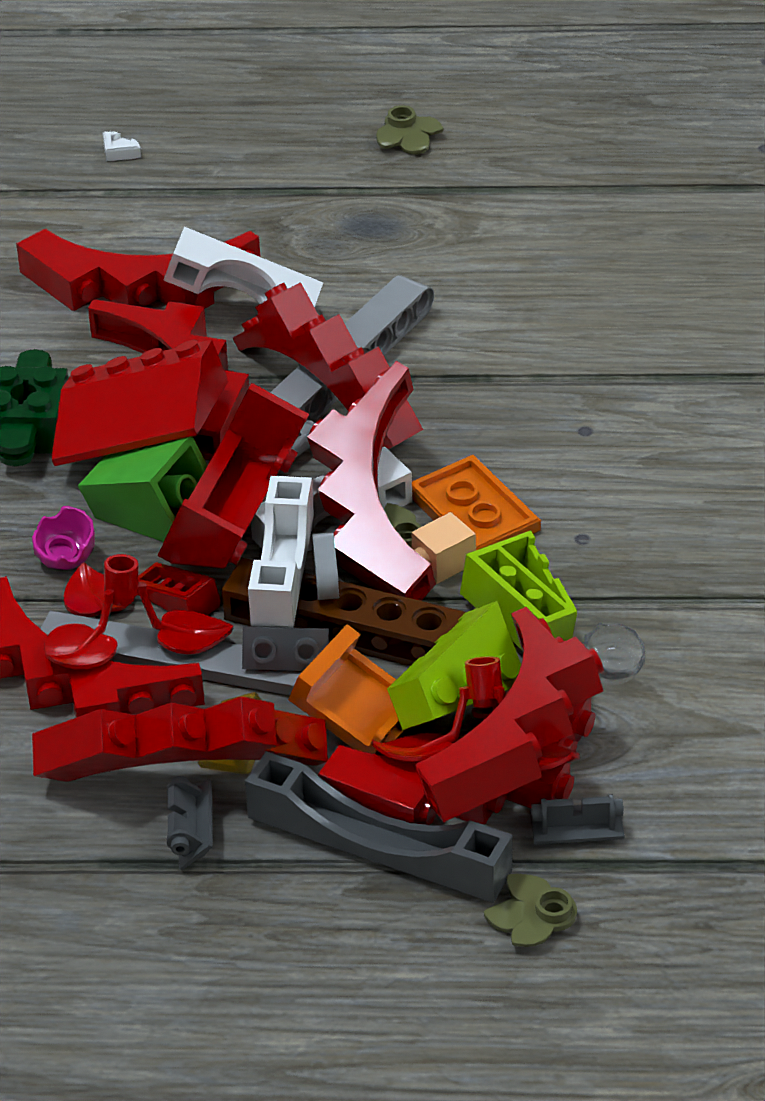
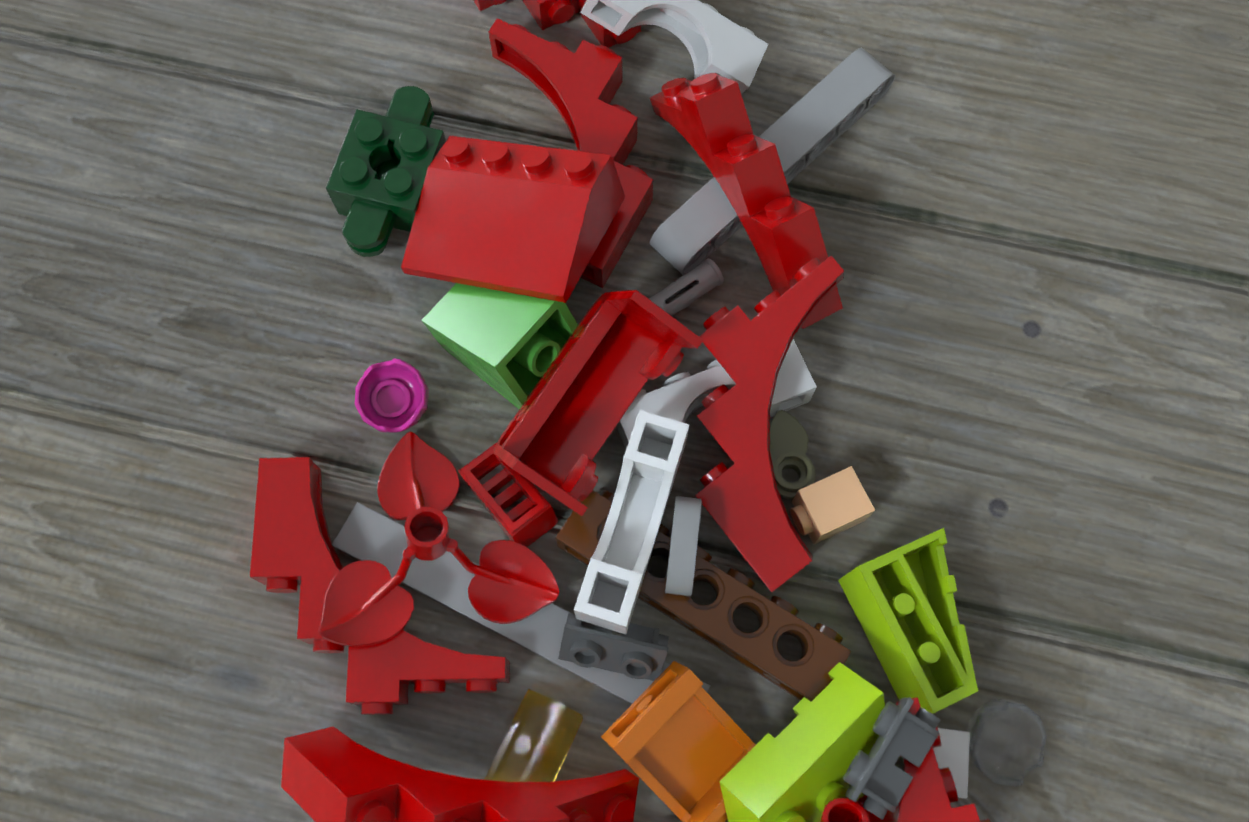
camera: 10 degrees right, 30 degrees up
orange tile [412,455,541,550] -> none
none -> dark grey hinge [843,698,940,820]

